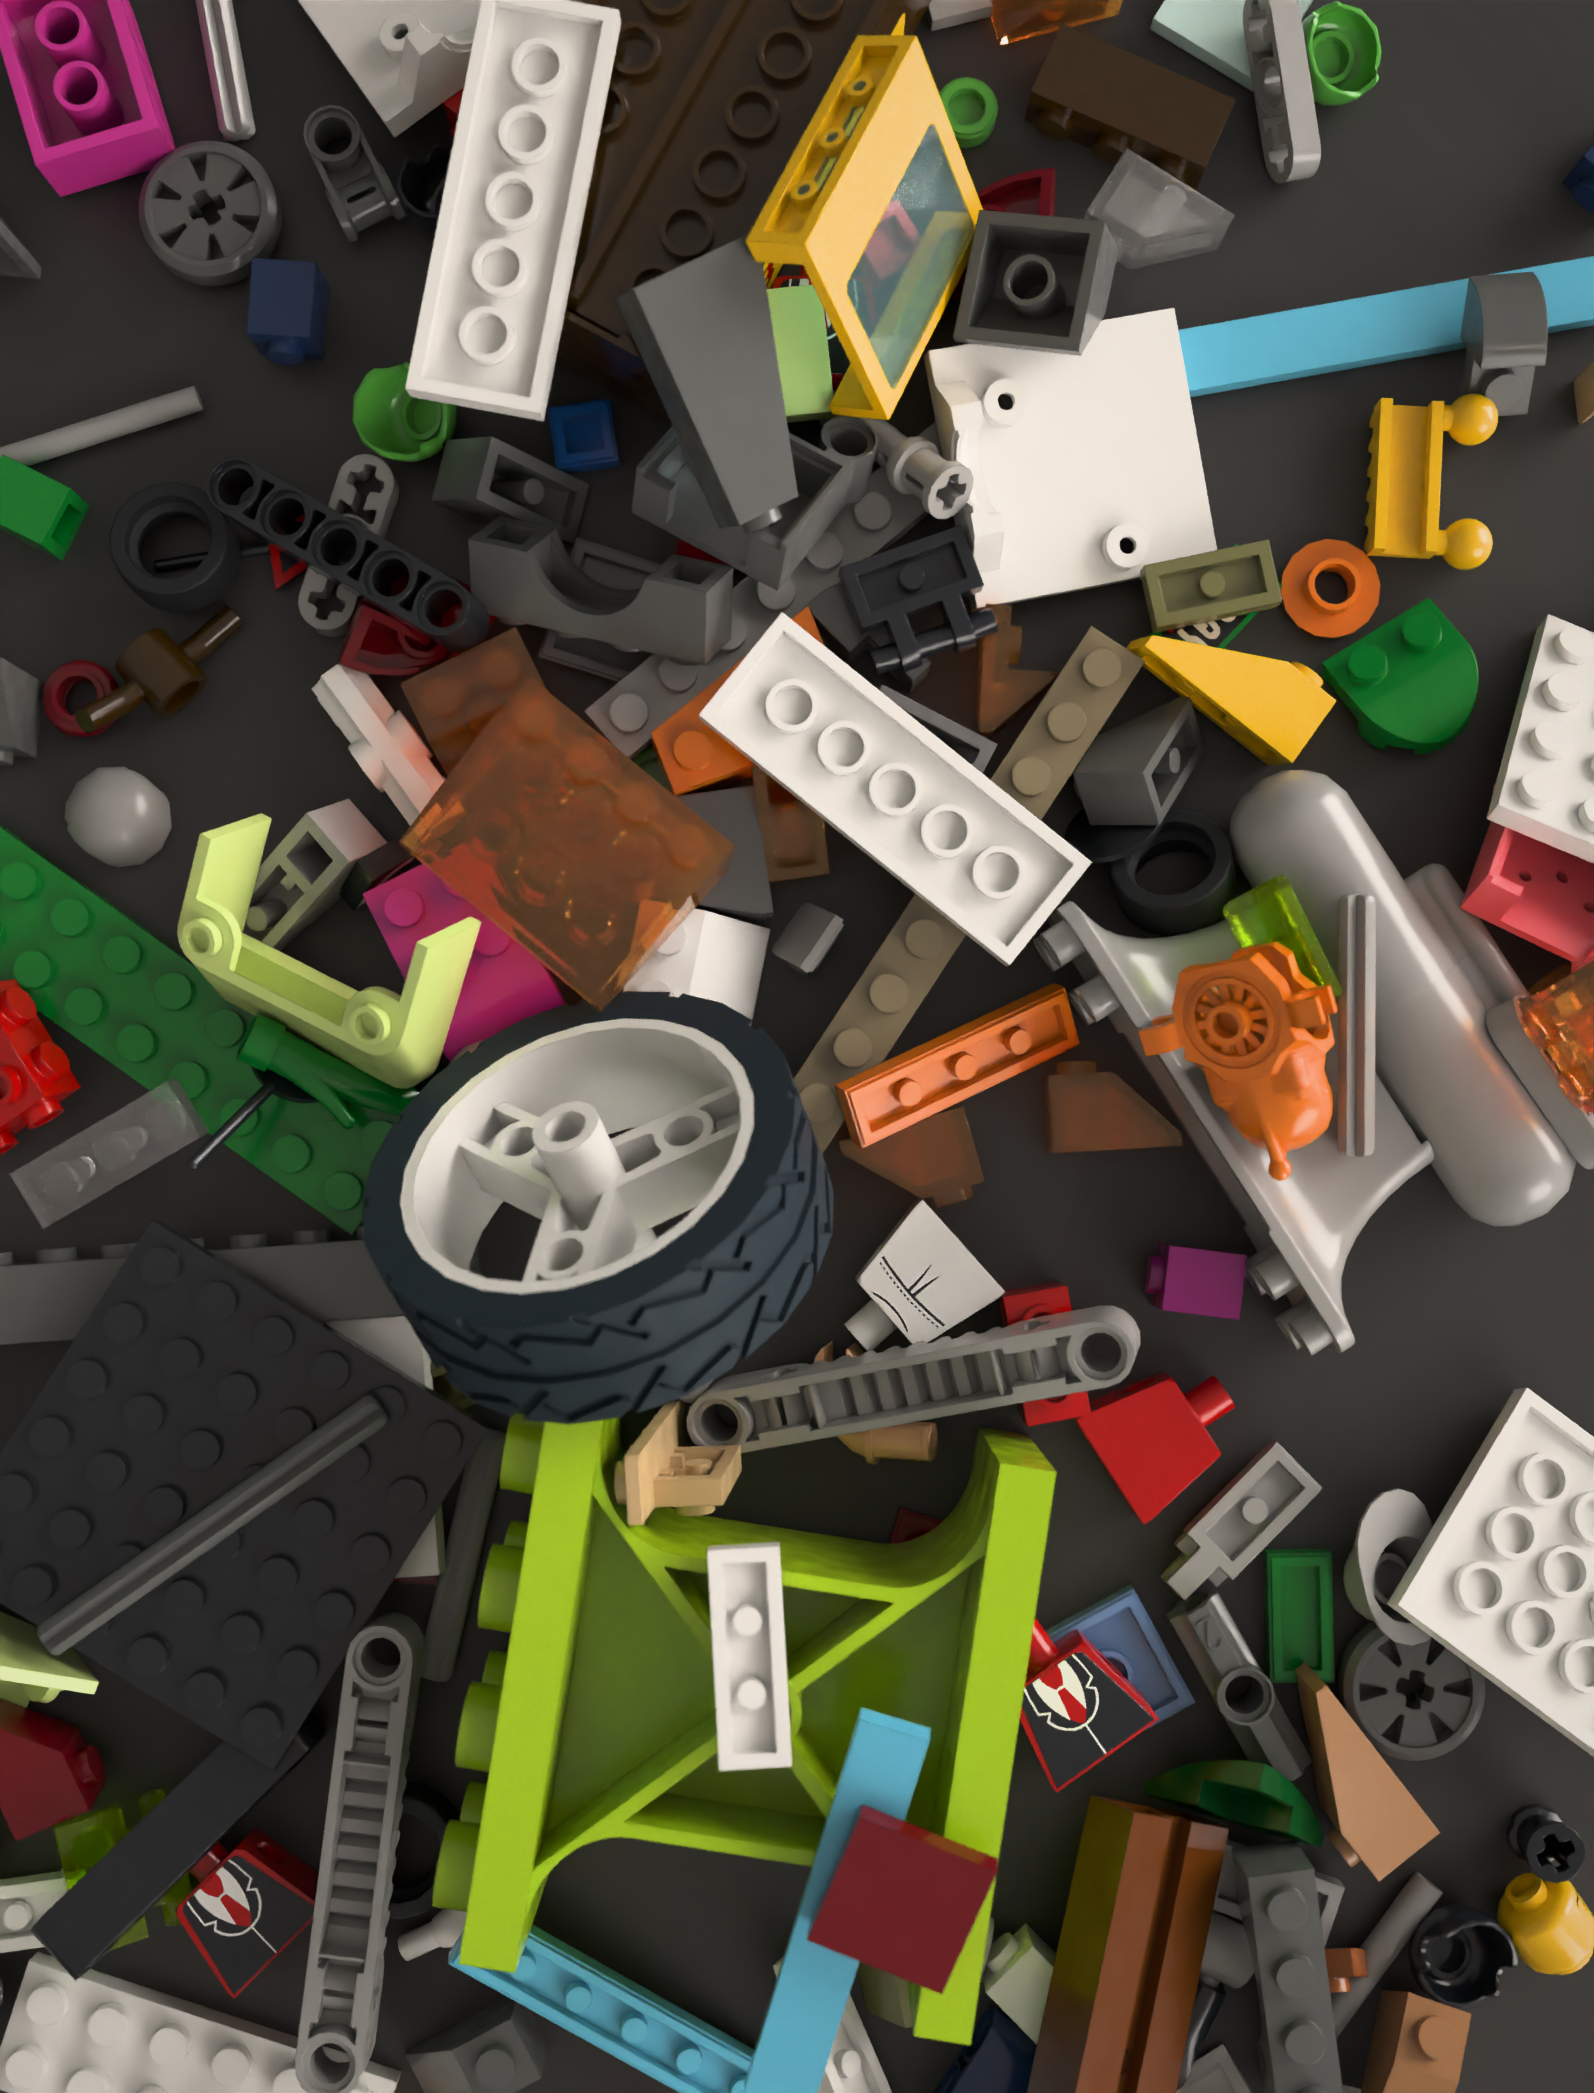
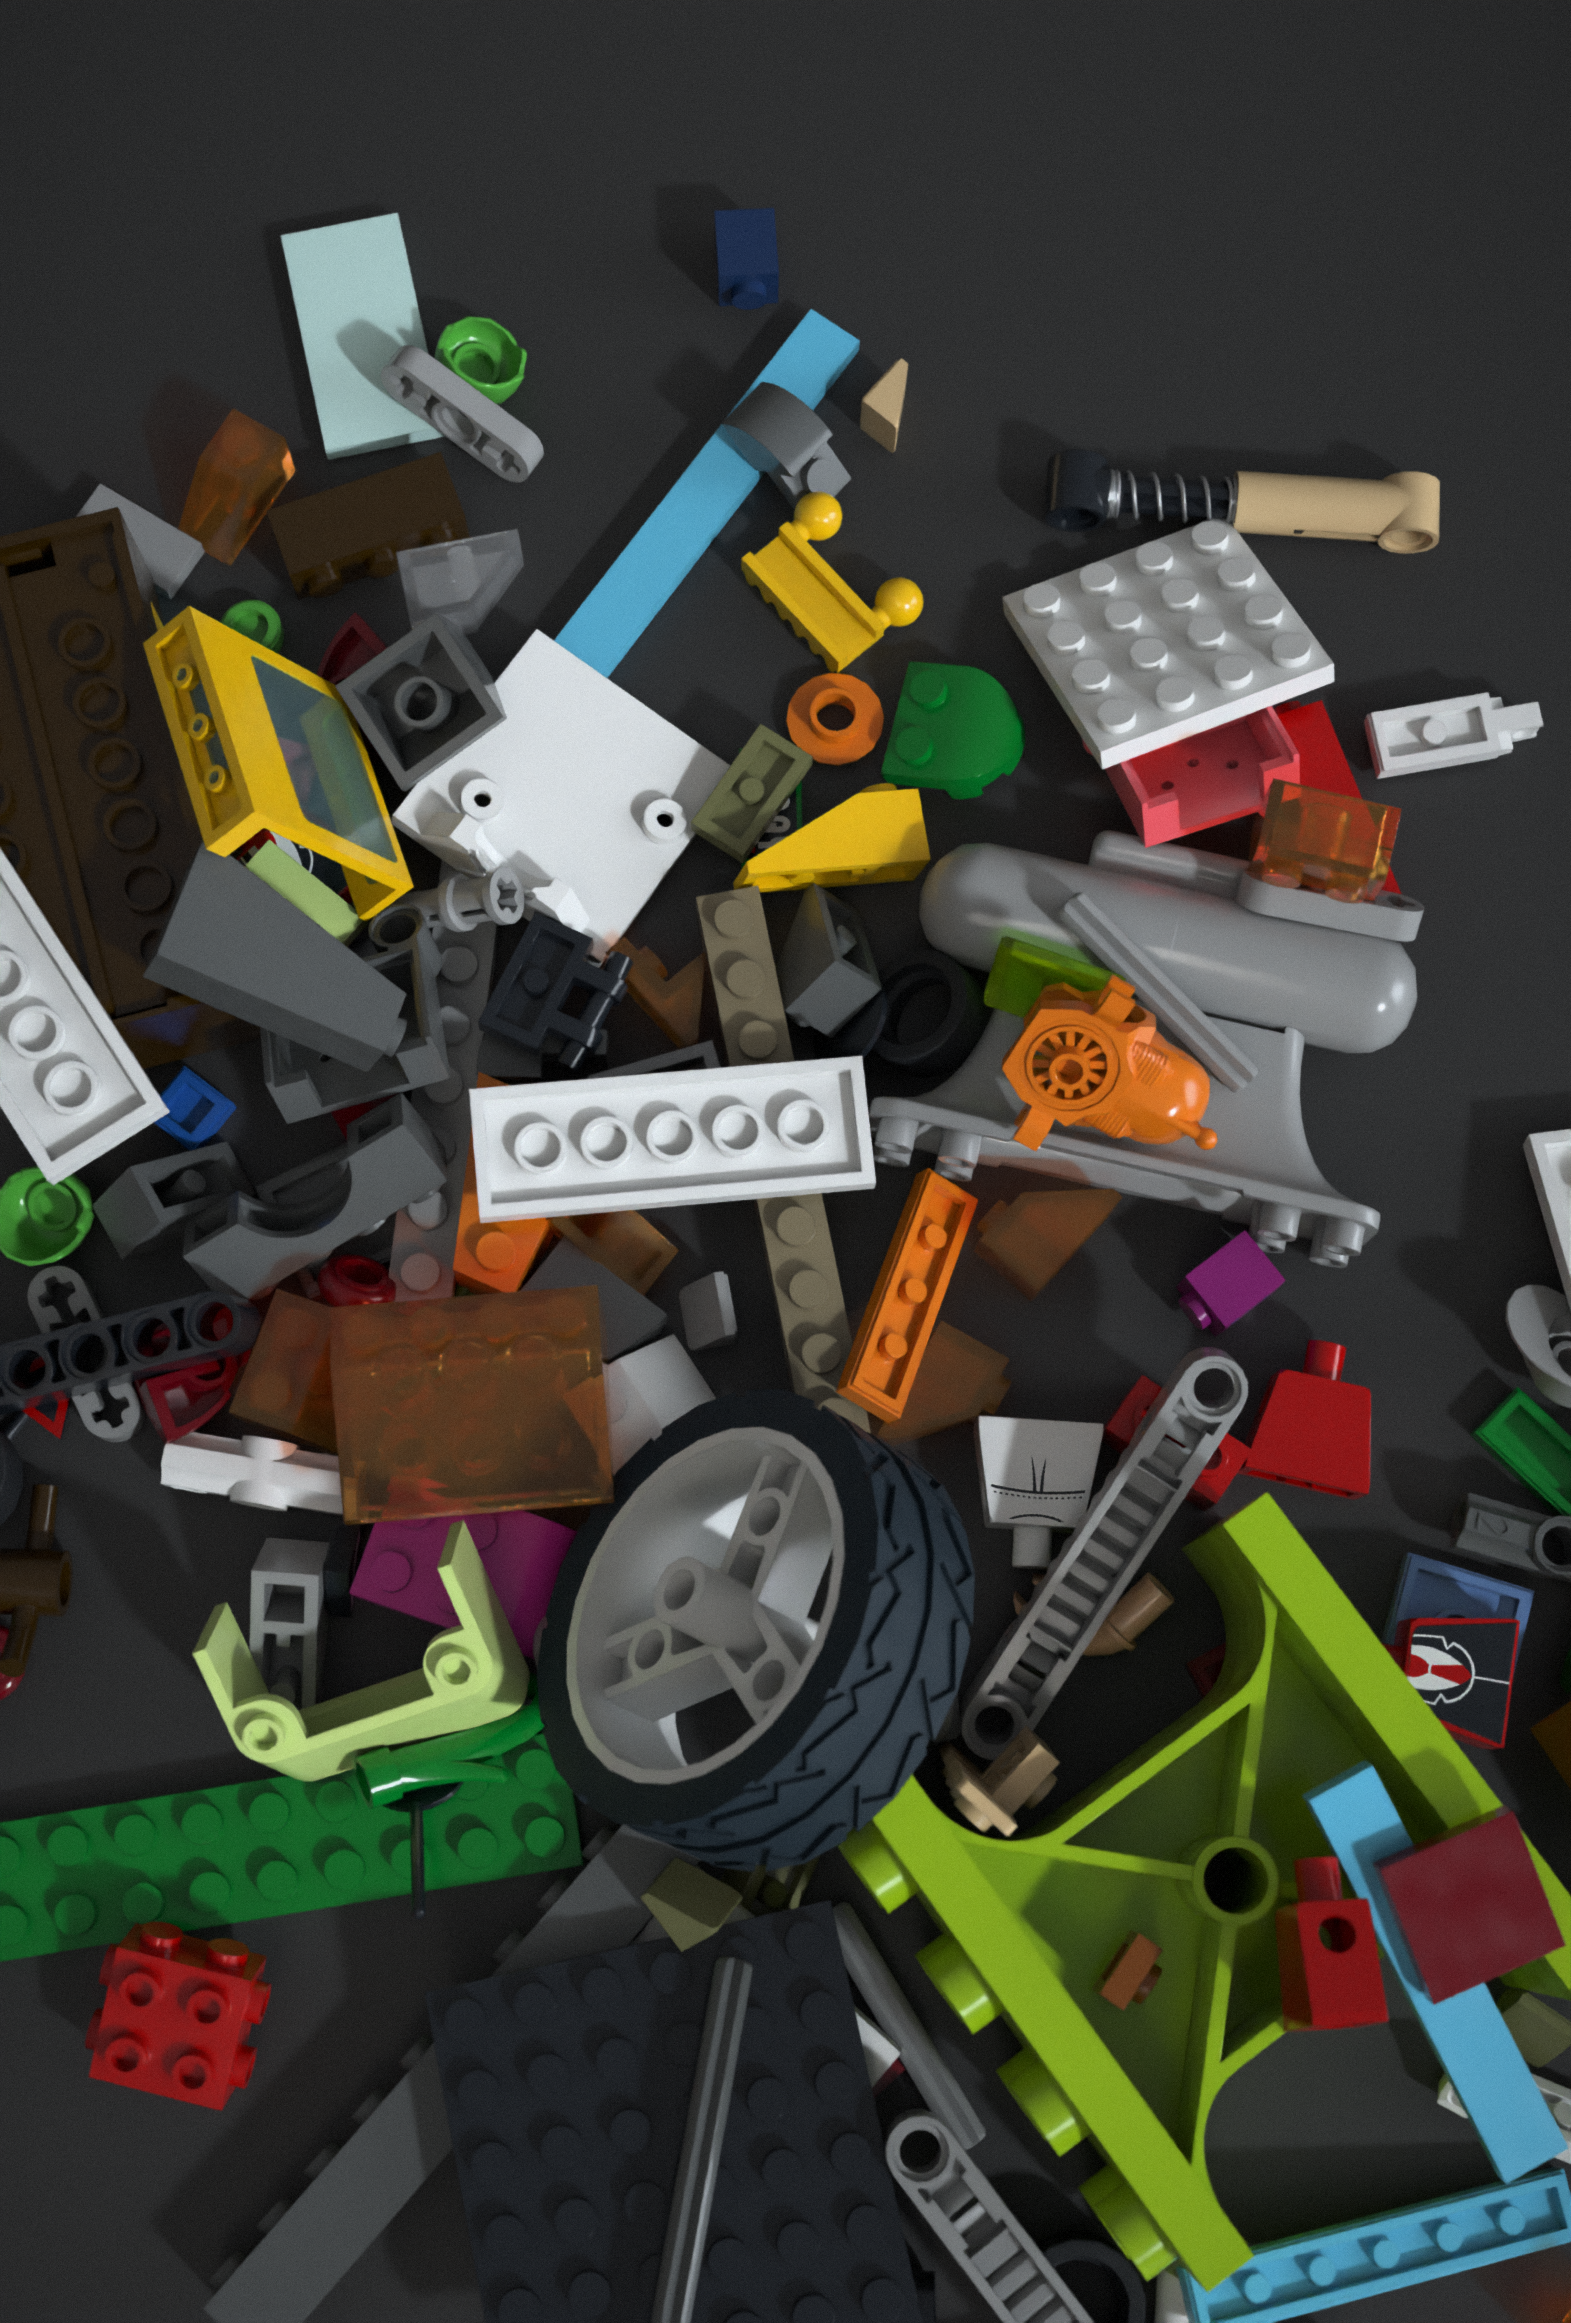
camera: 50 degrees left, 10 degrees down
clear plate [9,1078,209,1229] -> none
light grey hair [64,766,172,867] -> none
white plate [707,1542,792,1771] -> none
light grey hinge [1160,1440,1322,1600] -> none
none -> dark red piece [317,1254,397,1316]
none -> olive slope [640,1857,742,1952]
none -> dark orange plate [1091,1930,1162,2011]
none -> red torso [1275,1857,1388,2032]

